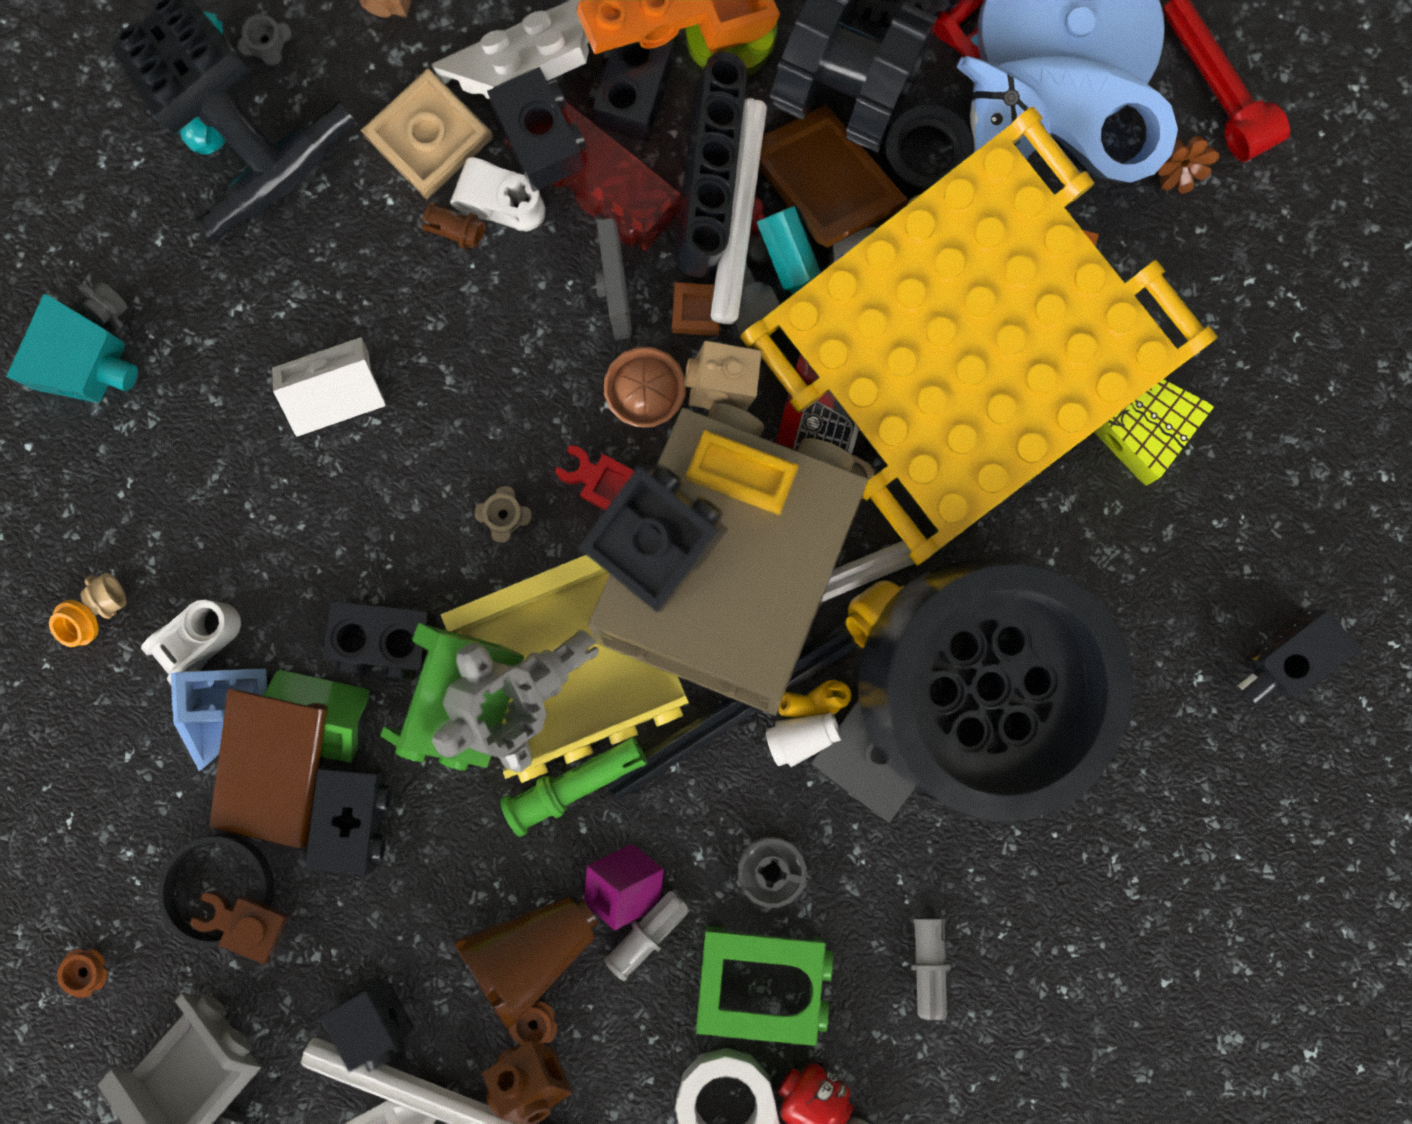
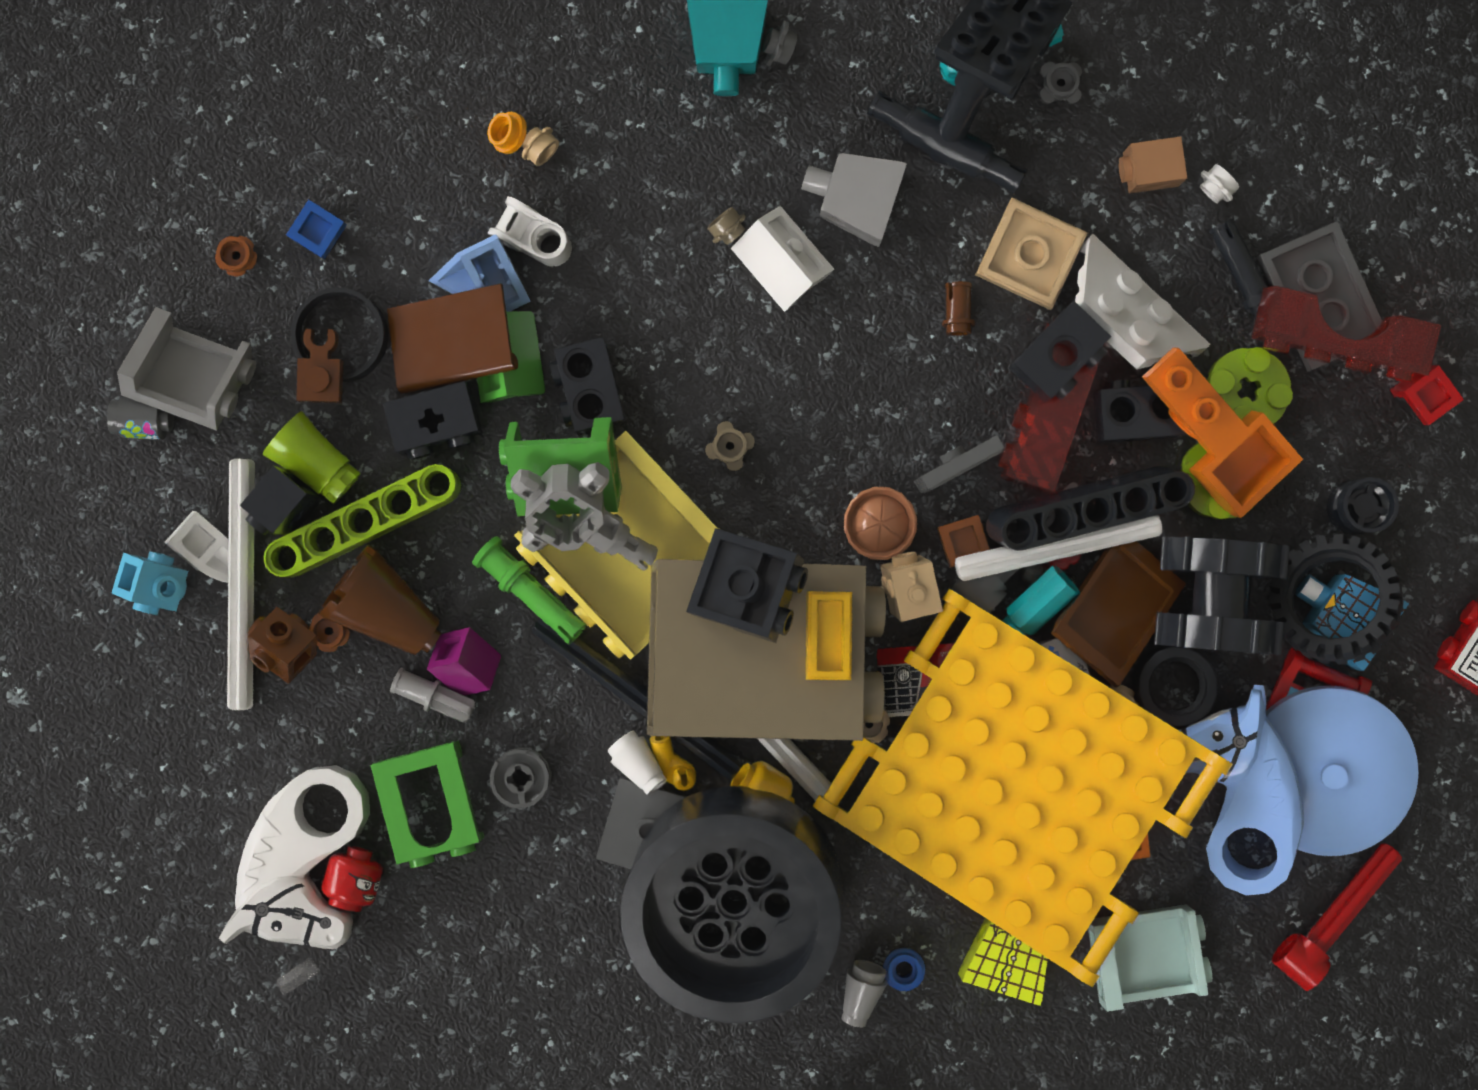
camera: 70 degrees right, 5 degrees up
white piece [450,158,546,231] -> none
red plate [555,445,634,511] -> none
light grey axle [911,918,951,1020] -> none
dark orange plant [1158,136,1219,194] -> none
none -> lime plant [263,411,361,504]
none -> lime beam [264,464,461,577]
none -> blue plate [286,199,347,260]
none -> dark tan plate [707,207,746,245]
none -> light grey torso [801,153,907,247]
none -> light grey cone [841,960,888,1028]
none -> blue plate [883,948,925,991]
none -> light aqua panel [1088,904,1213,1012]

